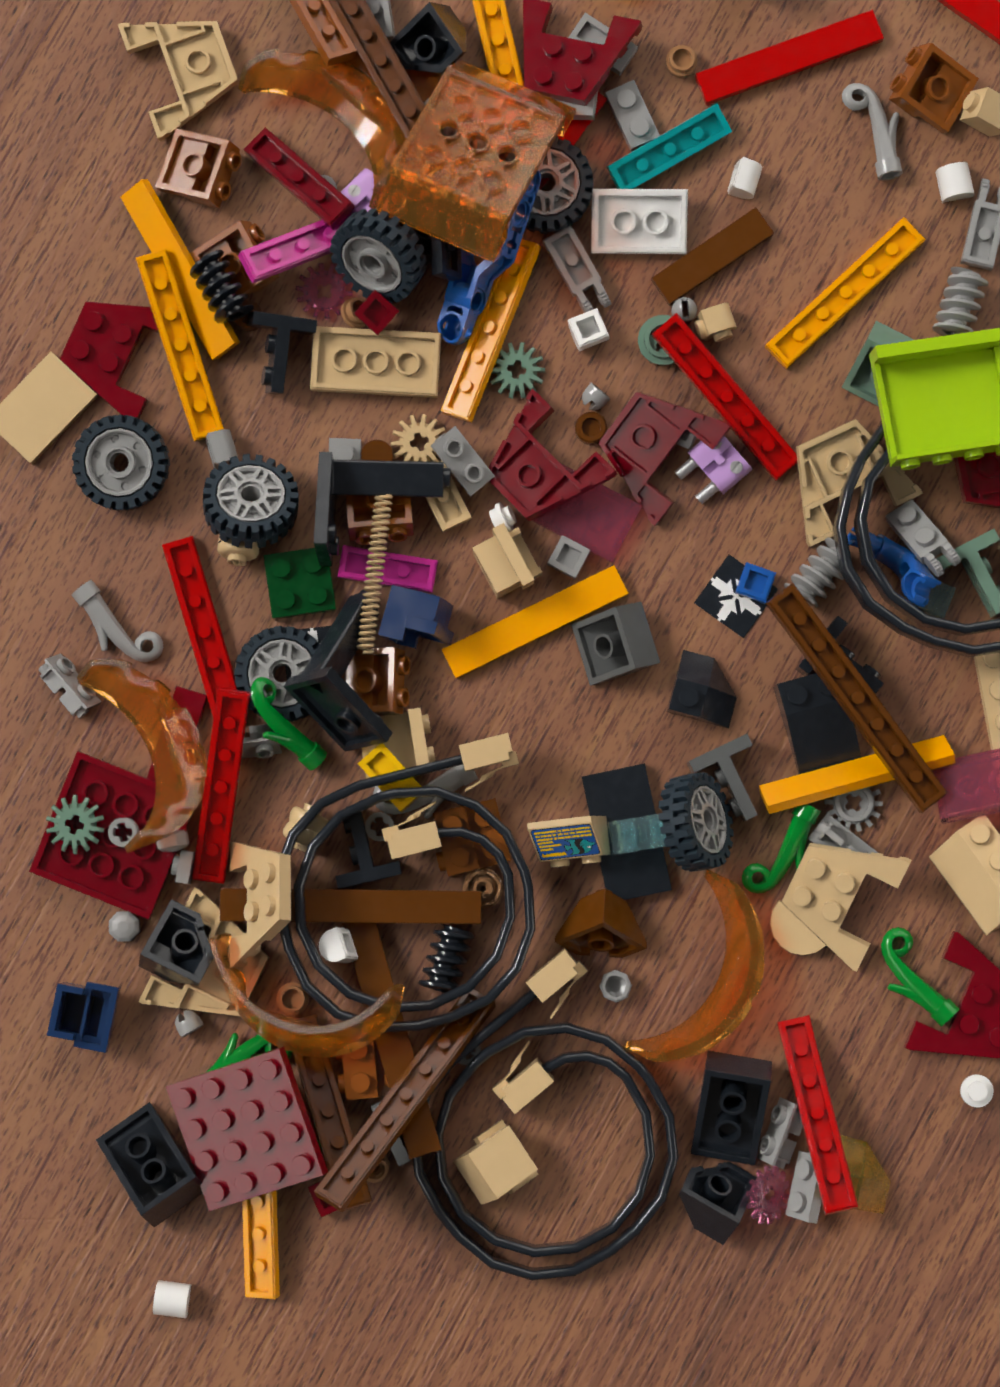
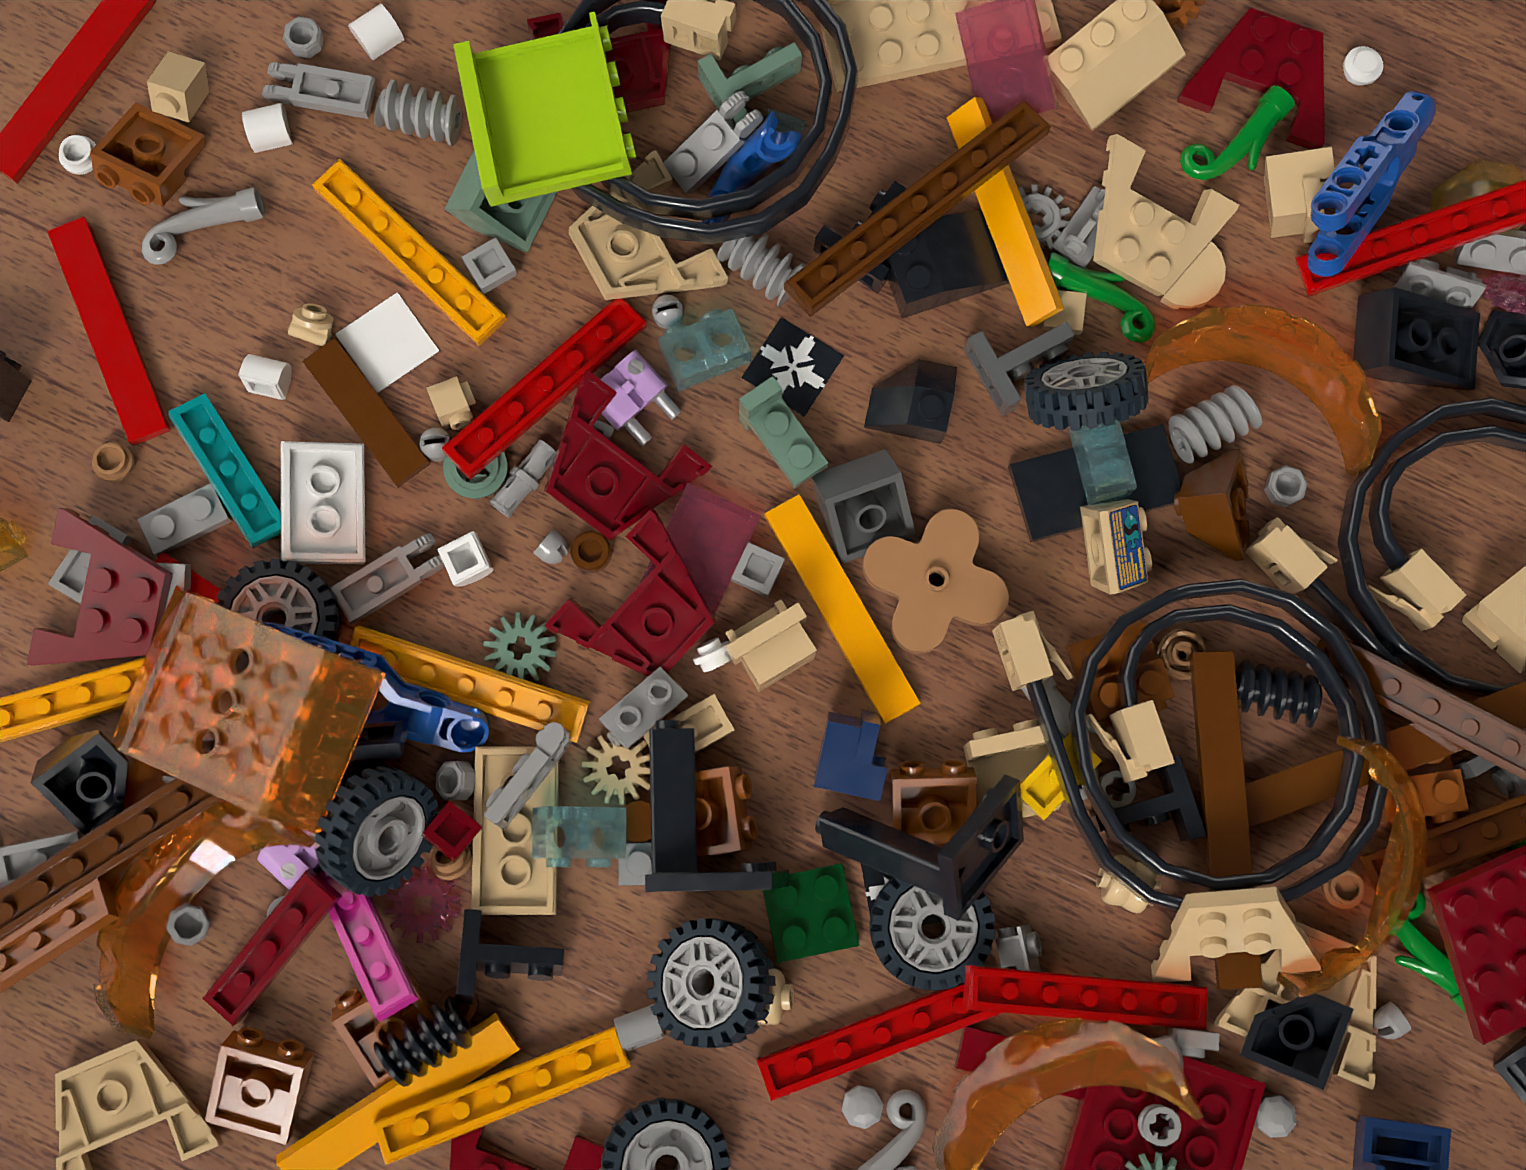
camera: 100 degrees left, 5 degrees down
green plant [251,677,327,771] -> none
white brick [319,927,358,963] -> none
dark pink tile [338,545,438,593] -> none
tan piece [356,494,393,654] -> none
blue tile [735,562,776,604] -> none
none -> white plate [59,135,96,175]
none -> light grey tile [165,903,210,946]
none -> tan plate [288,304,334,347]
none -> white sticker [335,292,439,393]
none -> light grey tile [436,761,476,801]
none -> light grey plate [462,237,517,294]
none -> light grey hinge [483,721,571,829]
none -> light grey pin [489,440,557,518]
none -> clear light blue brick [532,806,626,867]
none -> light grey hinge [652,295,684,329]
none -> clear light blue brick [658,308,751,392]
none -> sand green bracket [739,376,828,489]
none -> light grey tile [841,1084,884,1129]
none -> medium nougat plant [862,509,1009,654]
none -> tan tile [1041,290,1087,335]
none -> light grey piece [1169,385,1263,464]
none -> tan plate [1264,147,1335,243]
none -> blue piece [1307,91,1436,277]

